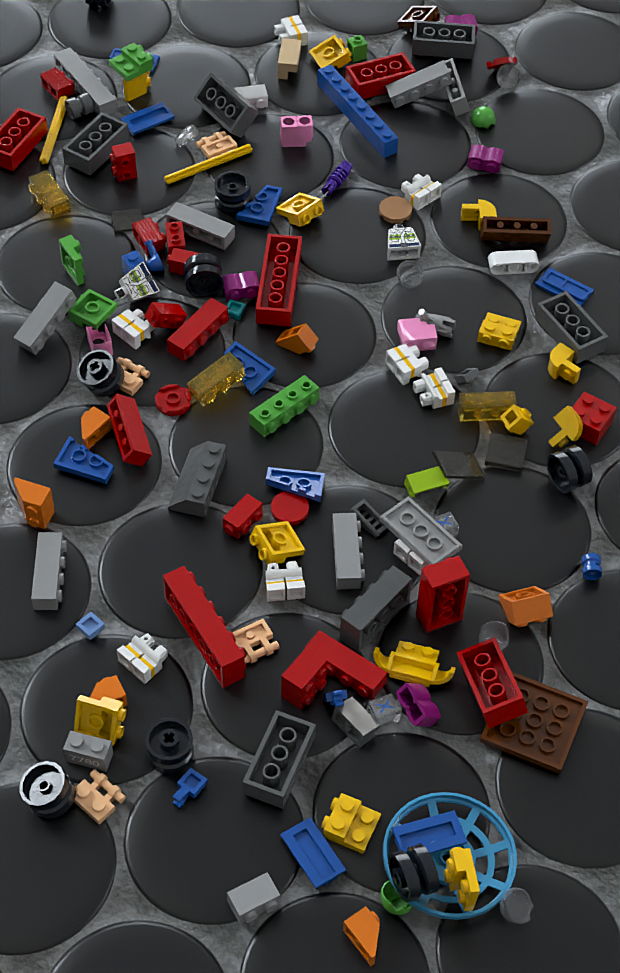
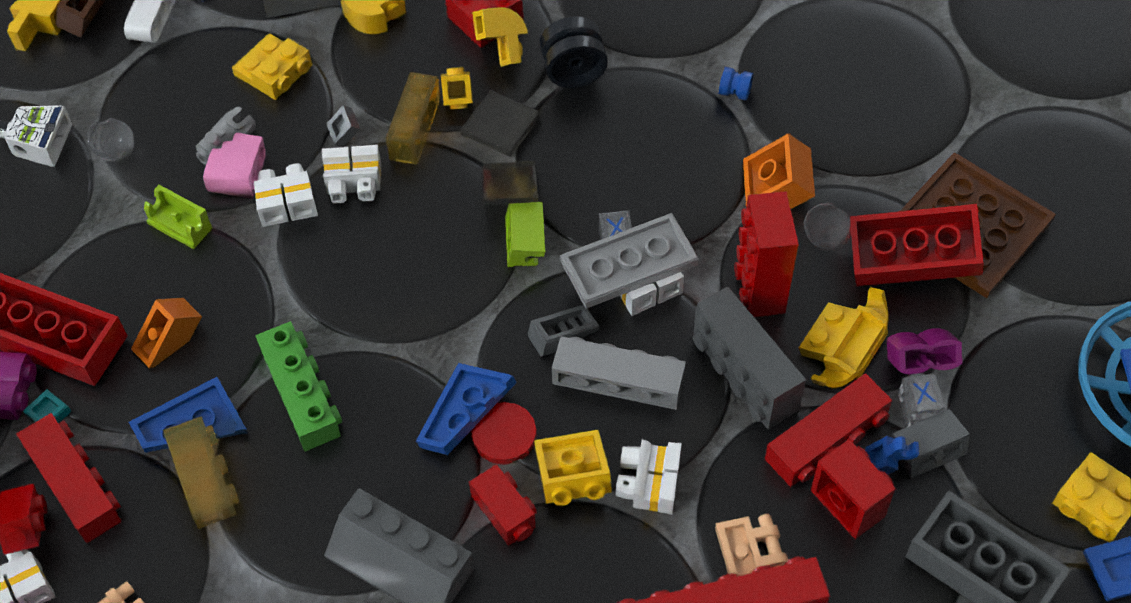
camera: 70 degrees left, 5 degrees up
red tile [155,384,192,416] -> none
none -> lime hinge [144,185,212,249]

